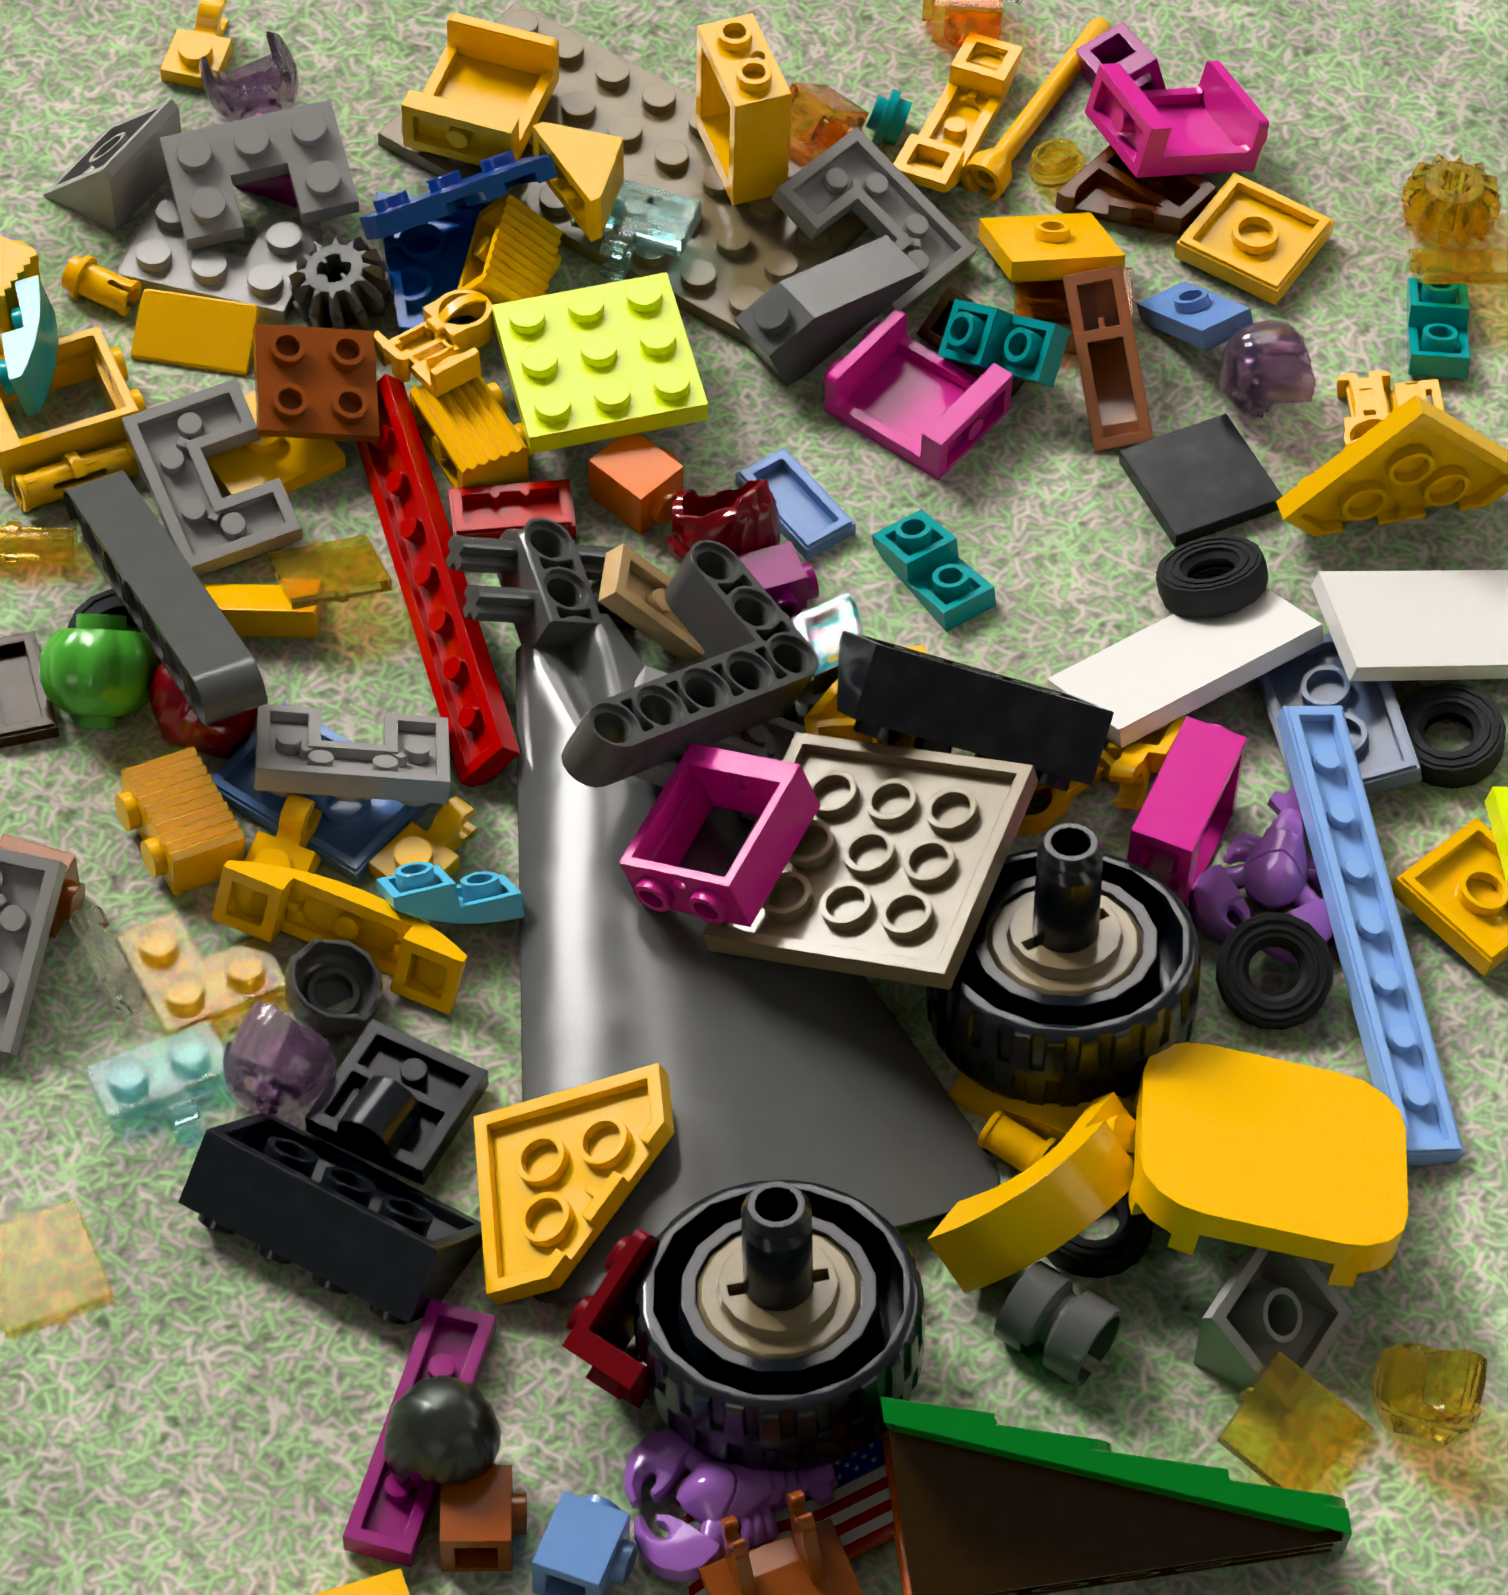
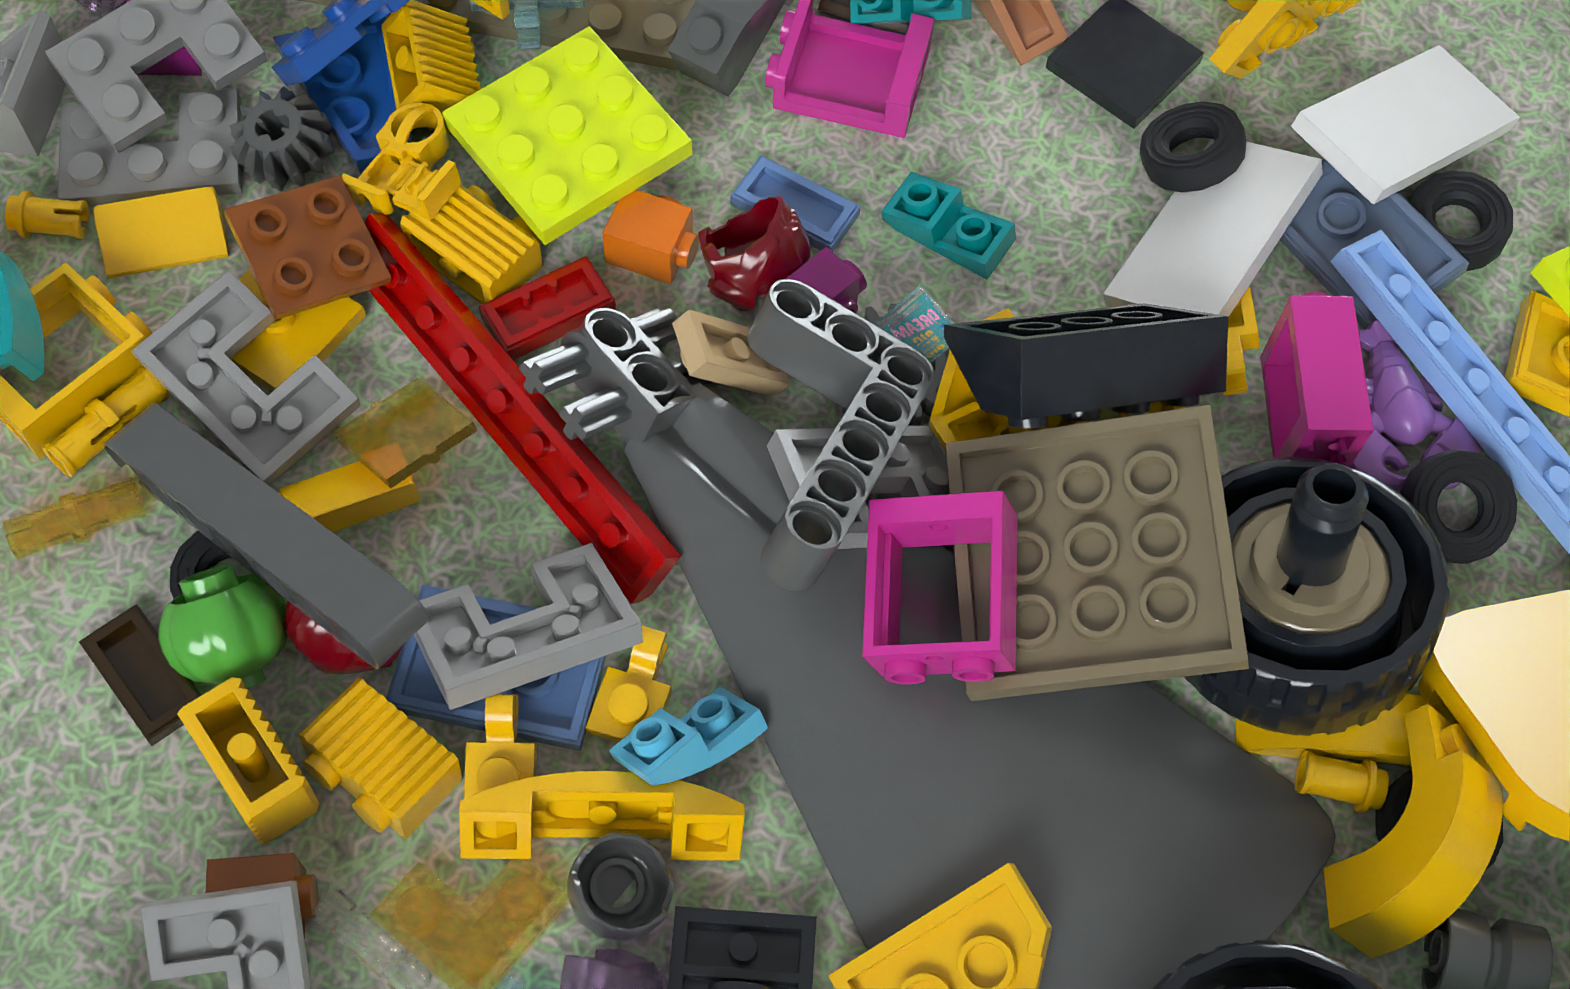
camera: 25 degrees left, 10 degrees up
none -> yellow brick [177,677,320,845]

